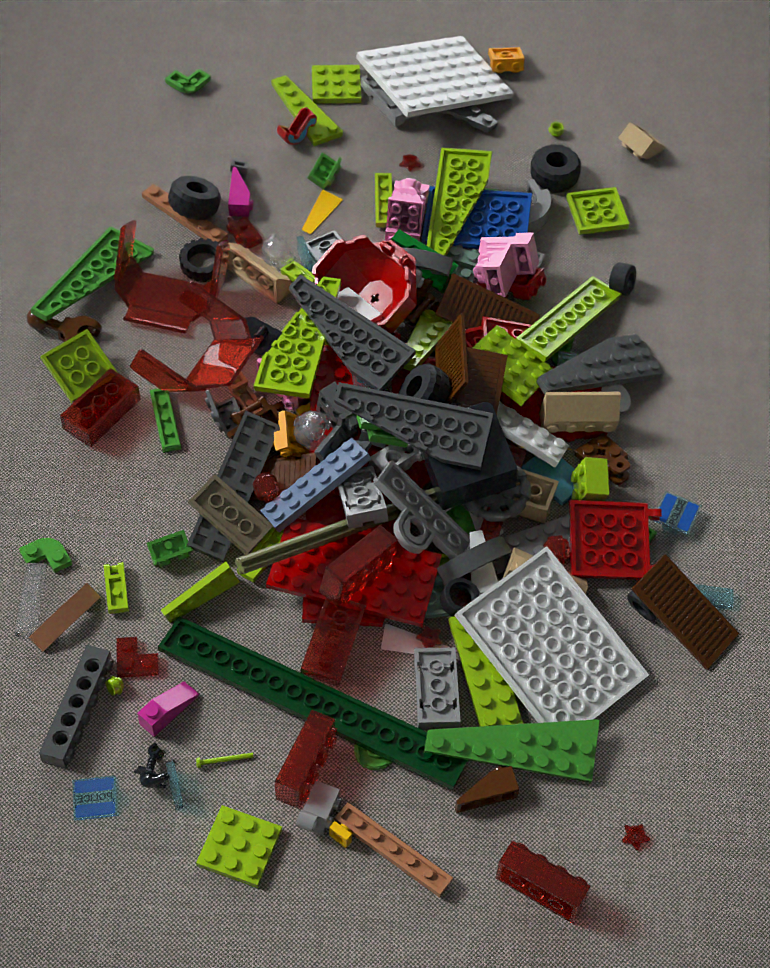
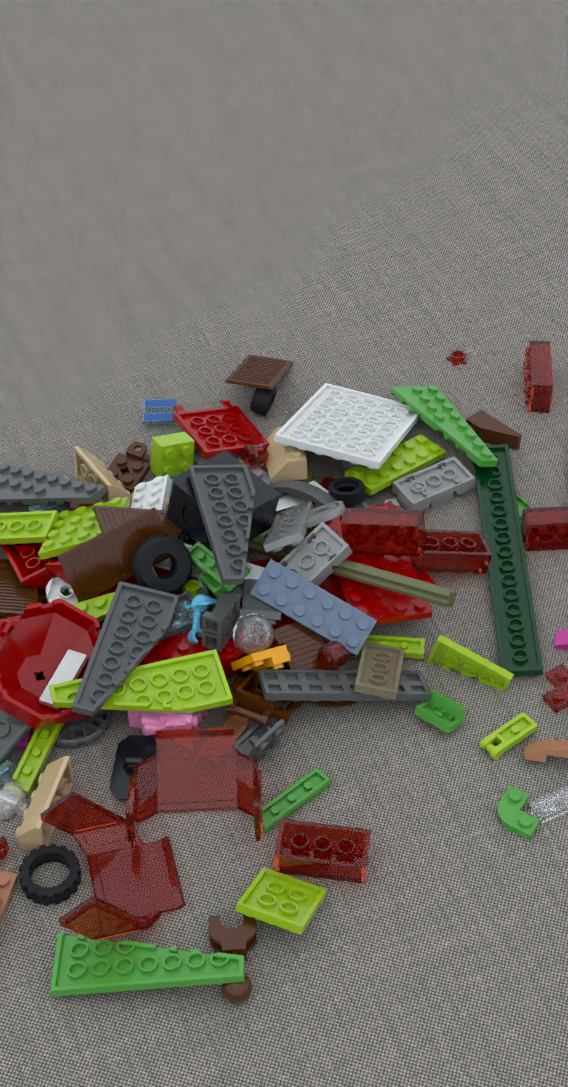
camera: 115 degrees left, 10 degrees down
clear light blue tile [694,584,734,610] -> none

